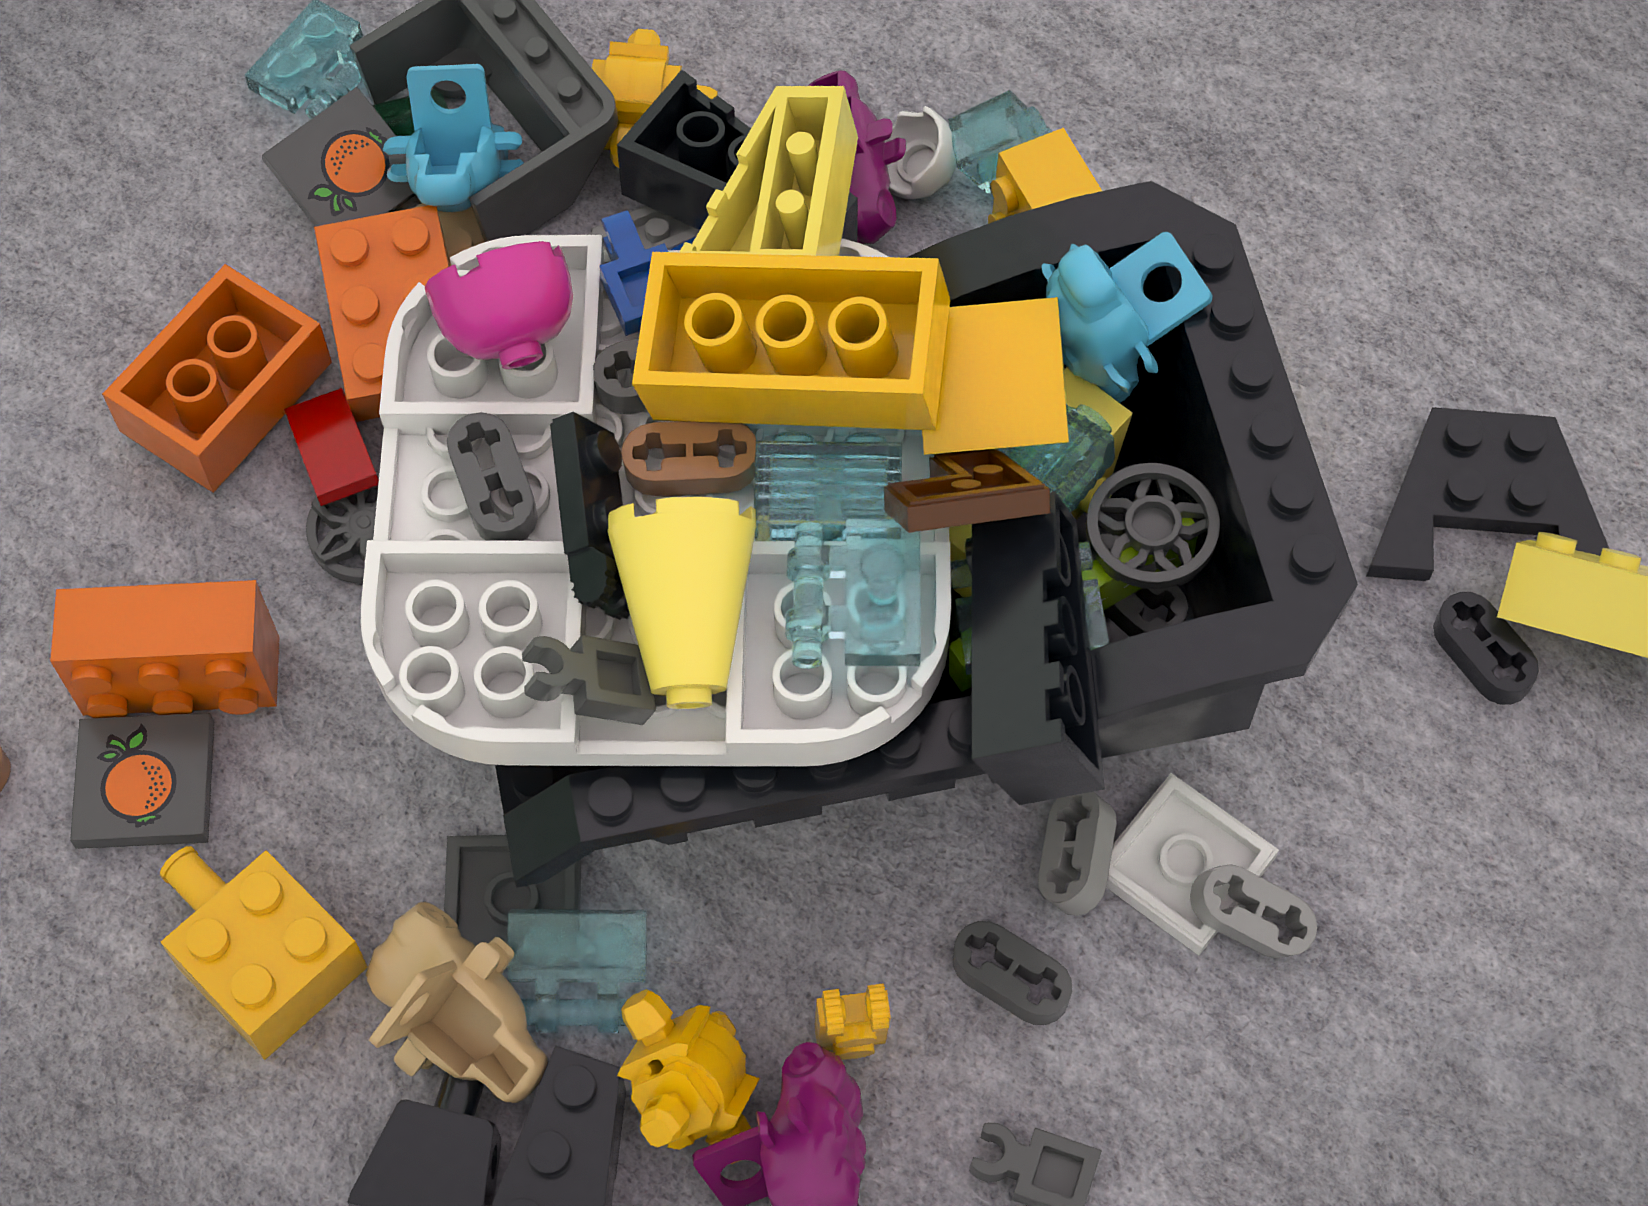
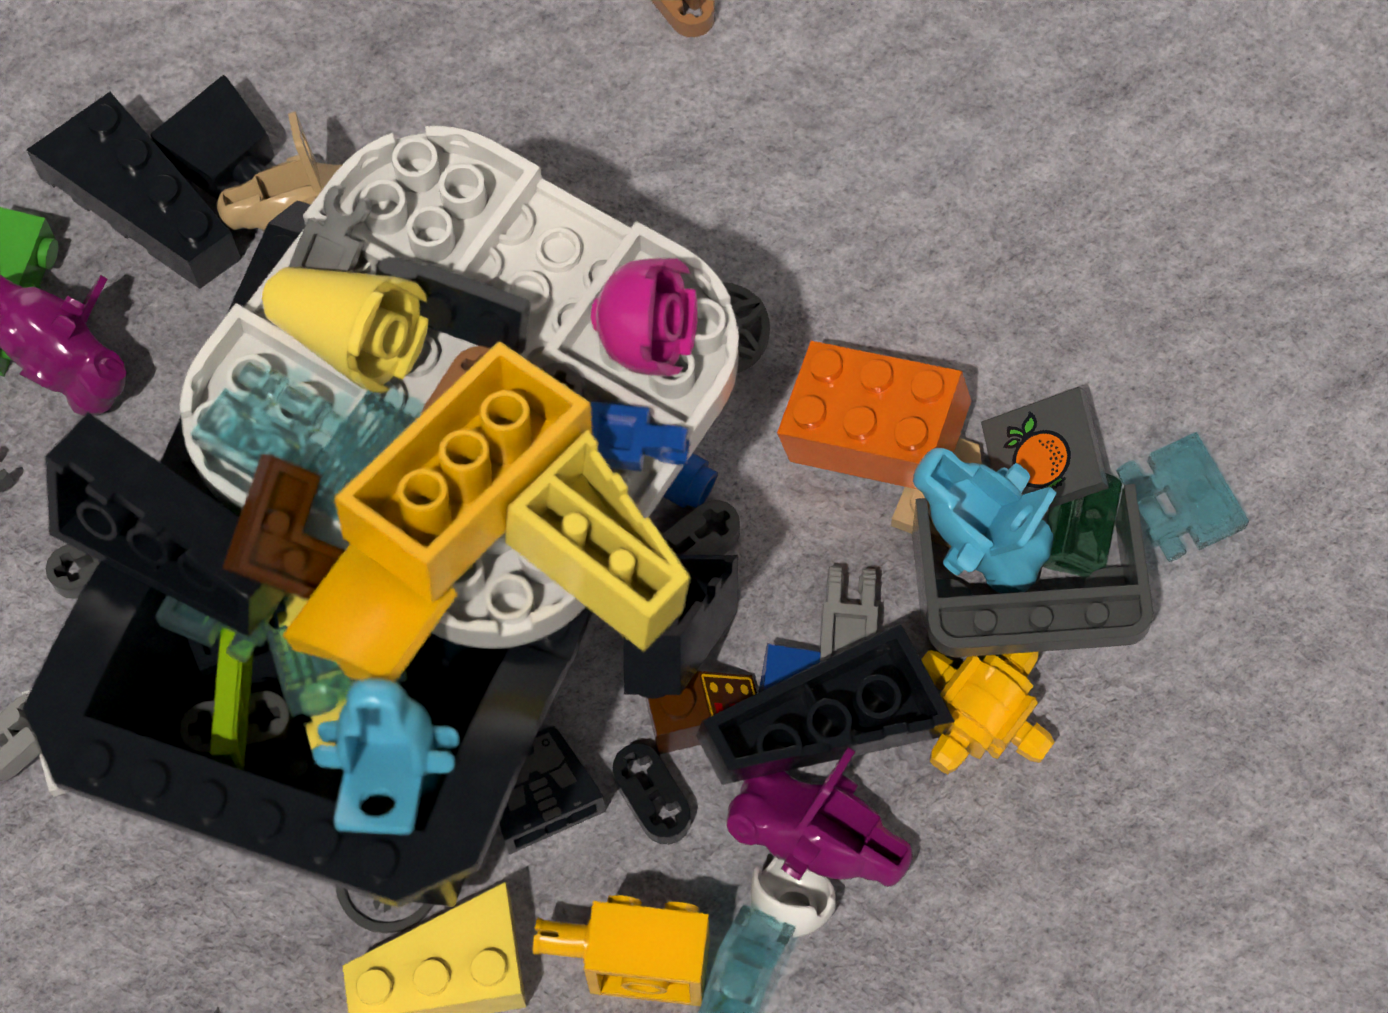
camera: 125 degrees right, 5 degrees up
orange brick [50,580,280,718] -> none
dark grey tile [70,713,214,849] -> none
orange brick [102,264,332,493] -> none
yellow brick [160,846,368,1060] -> none
red slope [284,388,379,506] -> none
dark grey beam [447,412,538,541] -> none
yellow piece [617,989,760,1164] -> none
yellow hinge [814,983,891,1060] -> none
dark grey wheel [1086,463,1220,589] -> none

